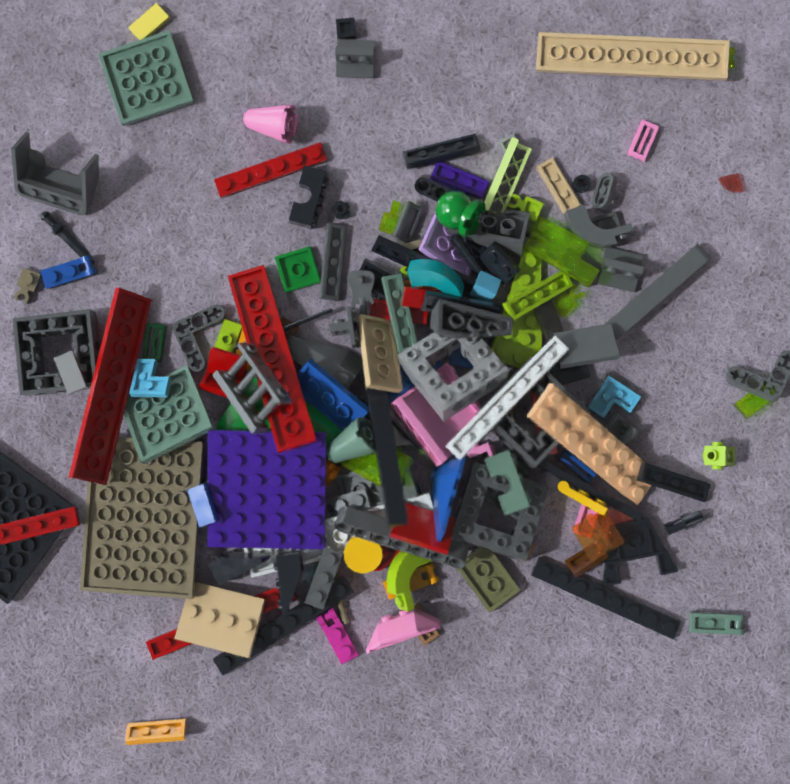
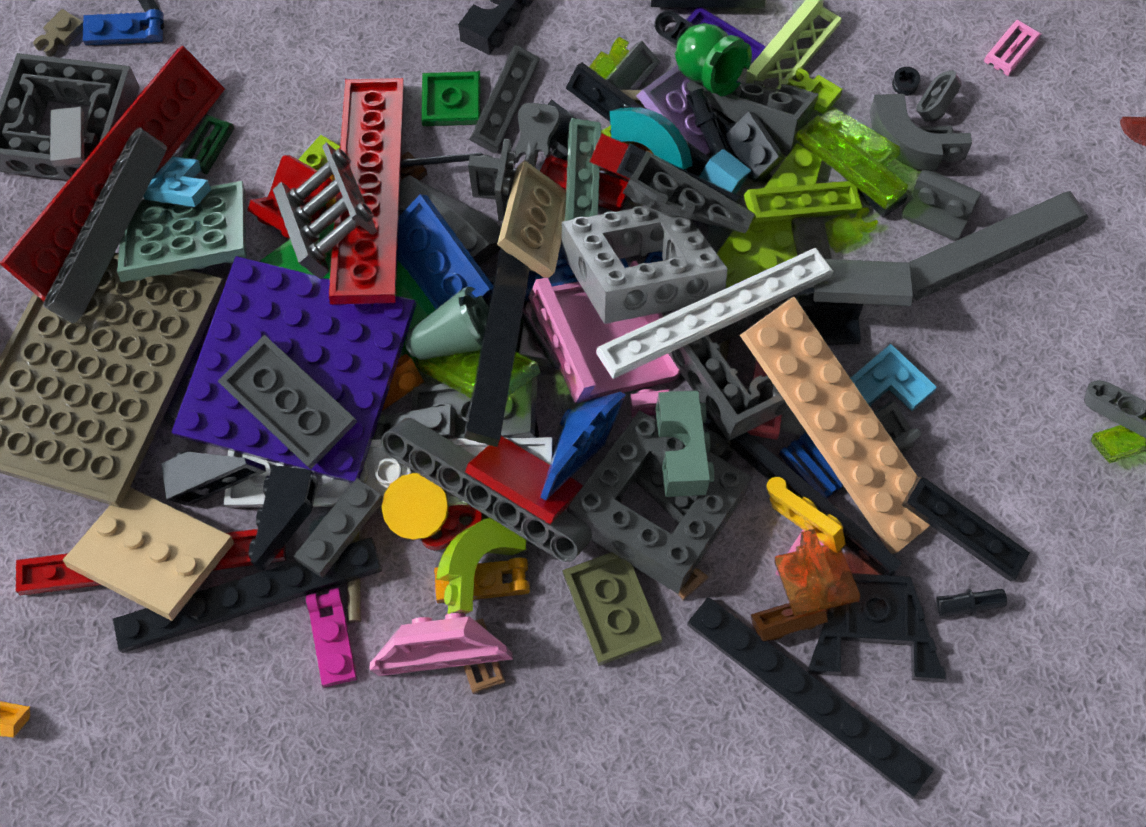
camera: 15 degrees right, 20 degrees down
dark grey beam [173,305,226,372] -> none
tile [187,483,219,527] -> none
black plate [332,201,350,219] -> none
tan tile [536,157,582,214] -> none
sand green plate [689,612,744,635] -> none
lime brick [703,442,735,470] -> none
none -> dark grey beam [43,128,167,324]
none -> dark grey plate [218,335,357,470]

